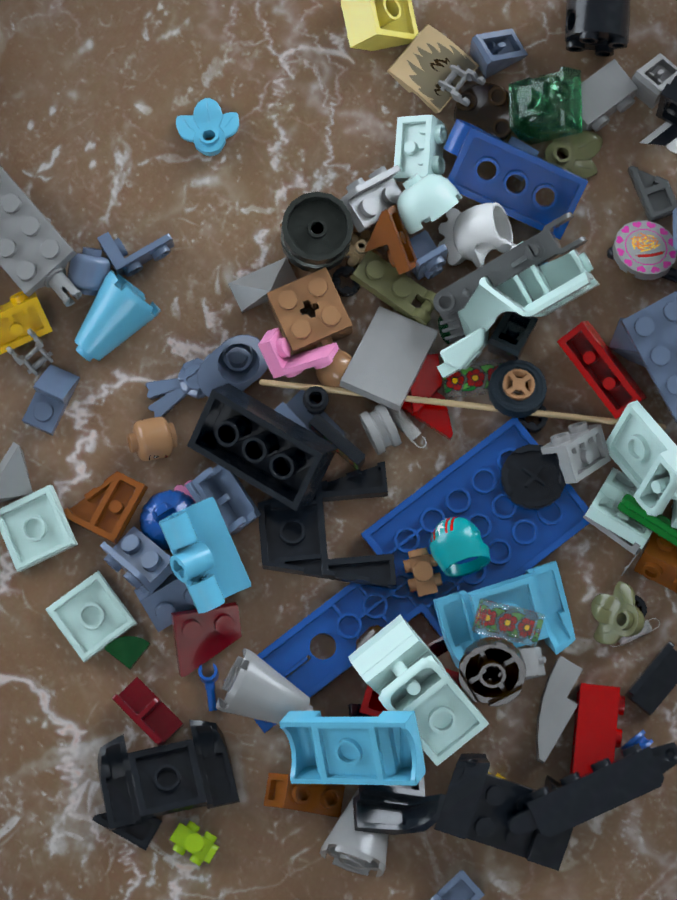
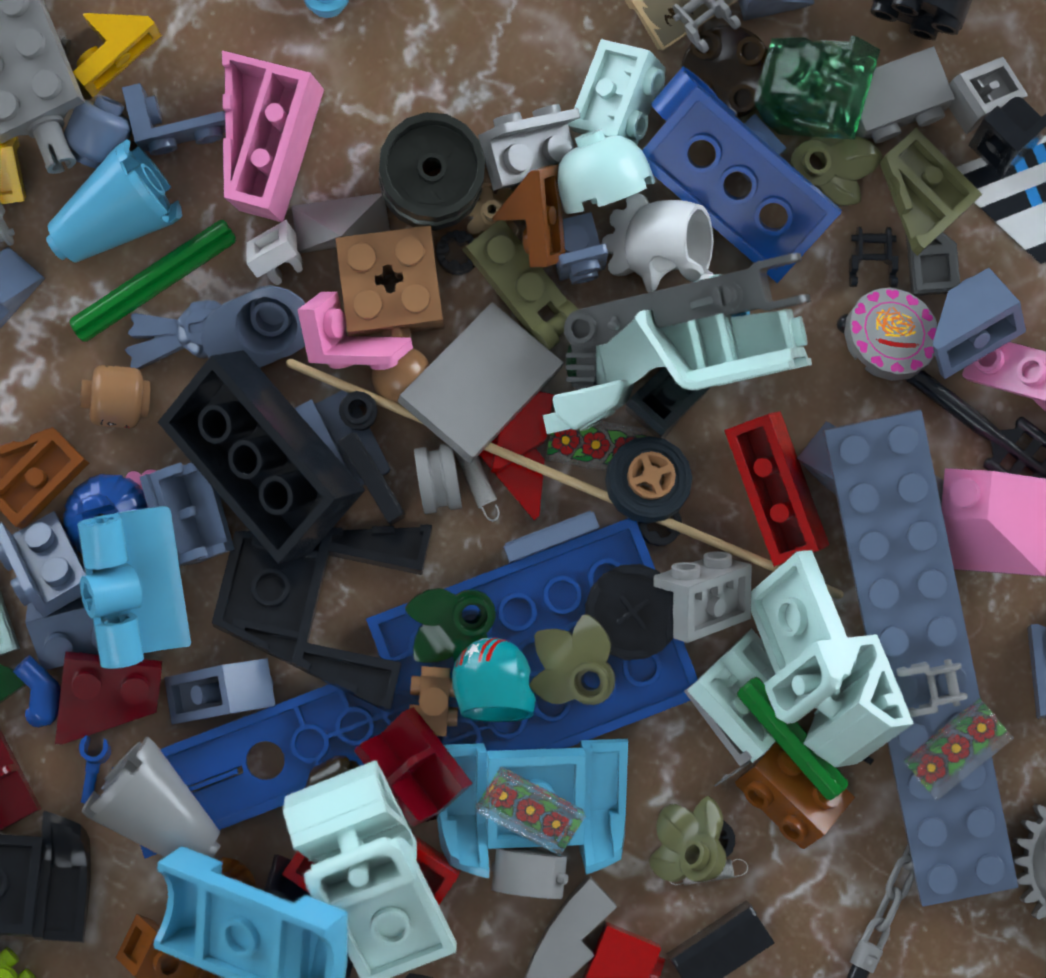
camera: 15 degrees right, 5 degrees up
dark brown cylinder [459,637,526,707] -> none
none -> blue arm [13,655,61,728]
none -> green axle [69,220,237,342]
none -> yellow slope [73,13,162,98]
none -> sand blue slope [164,658,276,725]
none -> bright pink wedge [222,51,324,222]
none -> white tile [246,220,303,285]
none -> dark red panel [355,707,473,826]
none -> dark green plate [405,588,496,663]
none -> sand blue tile [504,511,600,564]
none -> olive plate [529,614,616,705]
none -> black piece [849,227,899,288]
none -> olive wing [879,128,982,256]

